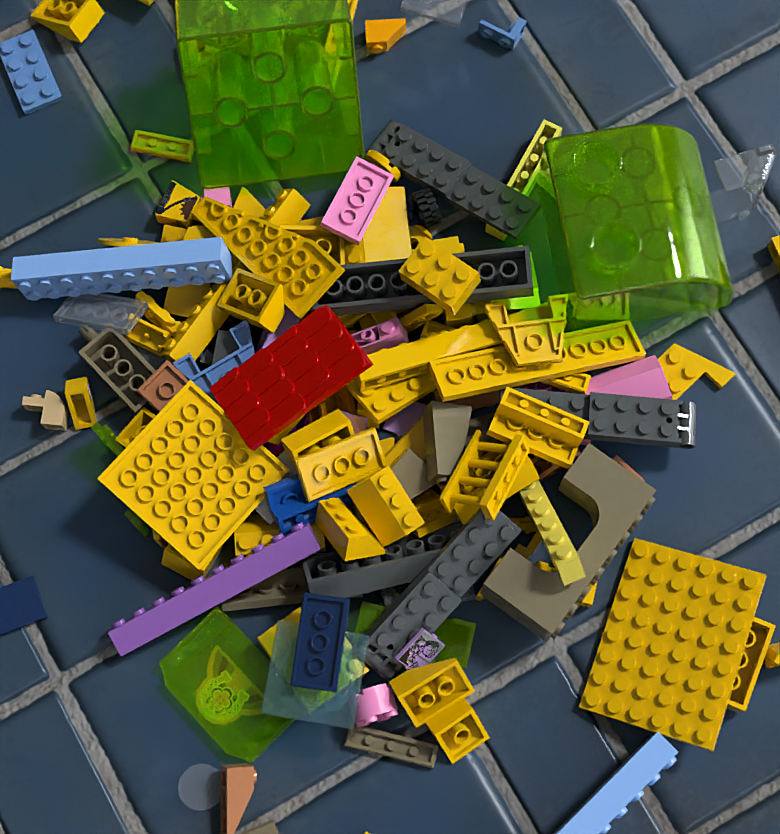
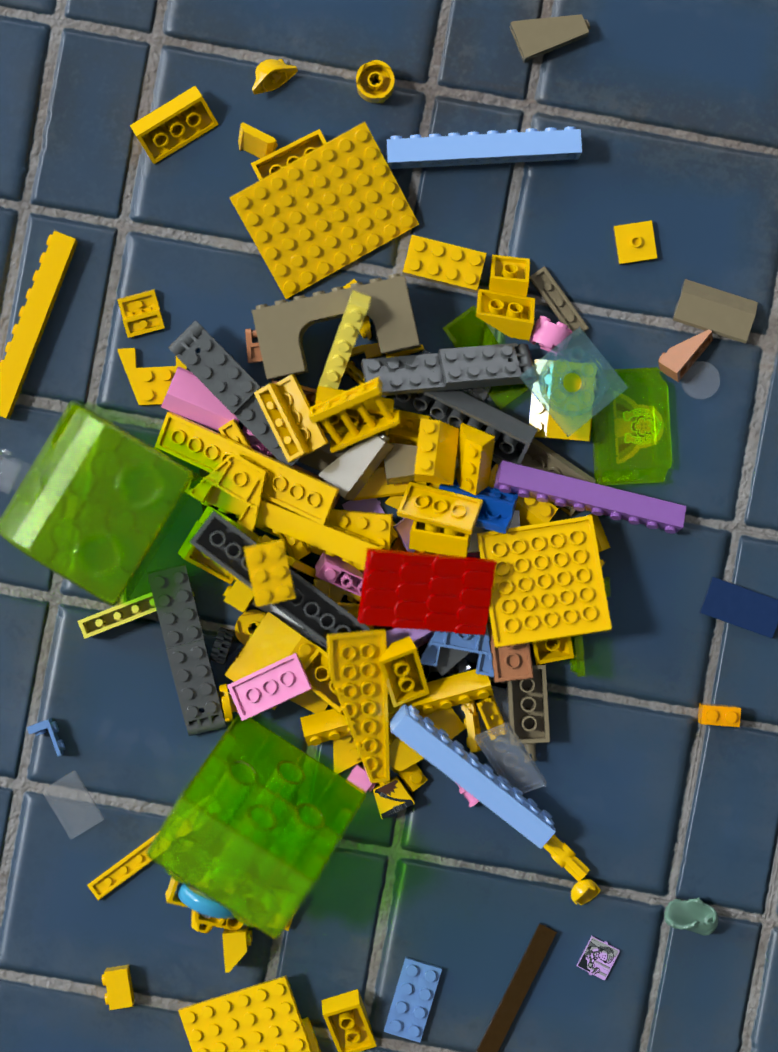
camera: 140 degrees left, 15 degrees up
tan brick [22,390,69,431] -> none
yellow slope [65,377,97,430] -> none
yellow piece [98,237,159,247] -> none
yellow tile [130,130,196,163] -> none
dark blue tile [290,593,350,692] -> none
light orange slope [365,18,406,54] -> none
piece [395,628,445,669] -> none
none -> yellow slope [117,289,165,338]
none -> yellow brick [356,60,395,103]
none -> yellow brick [402,235,487,293]

